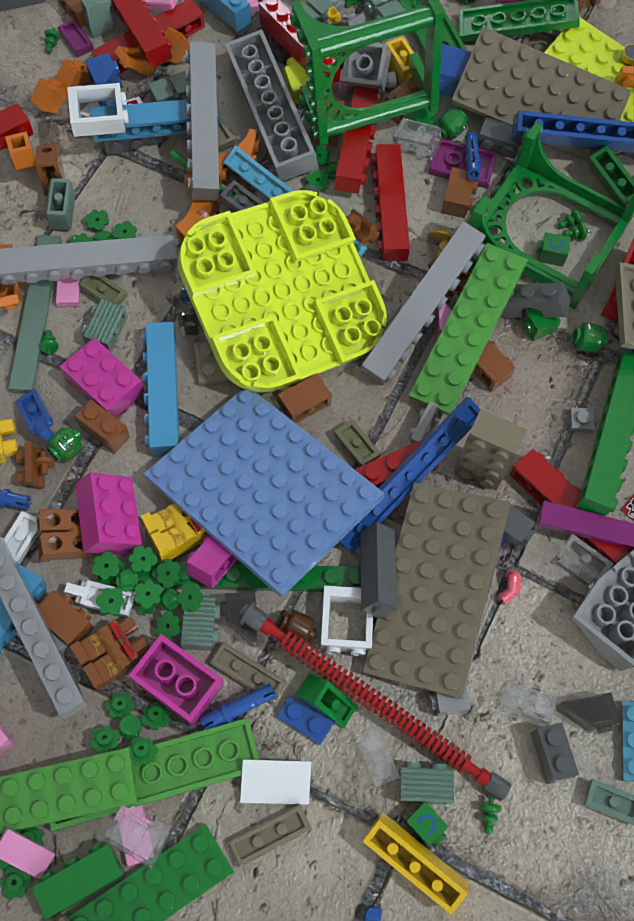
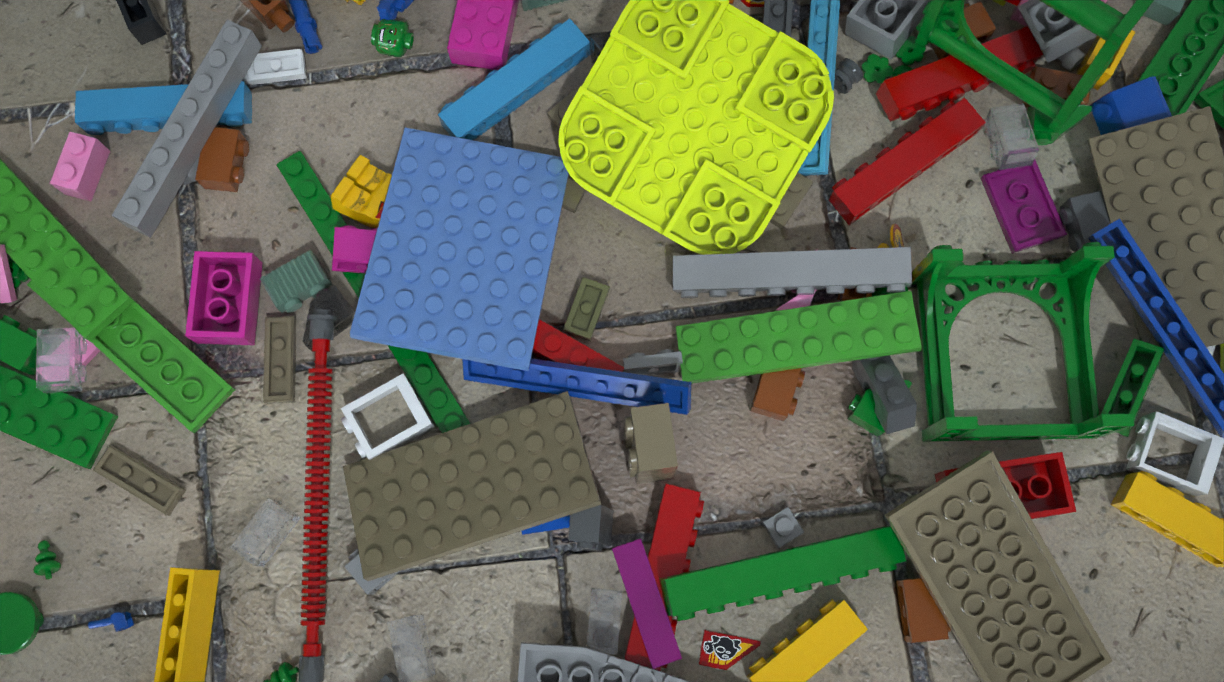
camera: 60 degrees right, 10 degrees up
dark orange hips [16,441,55,489] -> none
dark orange hips [36,509,95,562] -> none
white hinge [64,580,136,618] -> none
dark orange hips [70,616,150,691] -> none
dark orange brick [75,400,130,454] -> none
dark pink brick [75,472,142,555] -> none
green plant [90,693,170,765] -> none
green plant [92,545,163,615] -> none
green plant [134,559,203,640] -> none
blue pin [200,683,277,730] -> none
white sticker [240,760,311,805] -> none
blue plate [277,695,334,746] -> none
dark orange brick [278,373,332,423] -> none
reddish brown head [278,610,316,645] -> none
green slope [295,673,357,729] -> none
dark orange hips [346,209,380,245] -> none
dark grey brick [360,522,398,618] -> none
sand green brick [398,762,454,805] -> none
green brick [404,802,448,847] -> none
green head [437,108,468,139] -> none
dark orange brick [441,167,478,218] -> none
blue pin [465,132,482,180] -> none
coral arm [497,569,522,605] -> none
green brick [536,232,571,267] -> none
green hair [558,209,584,229] -> none
green hair [562,223,590,241] -> none
green head [572,322,608,353] -> none

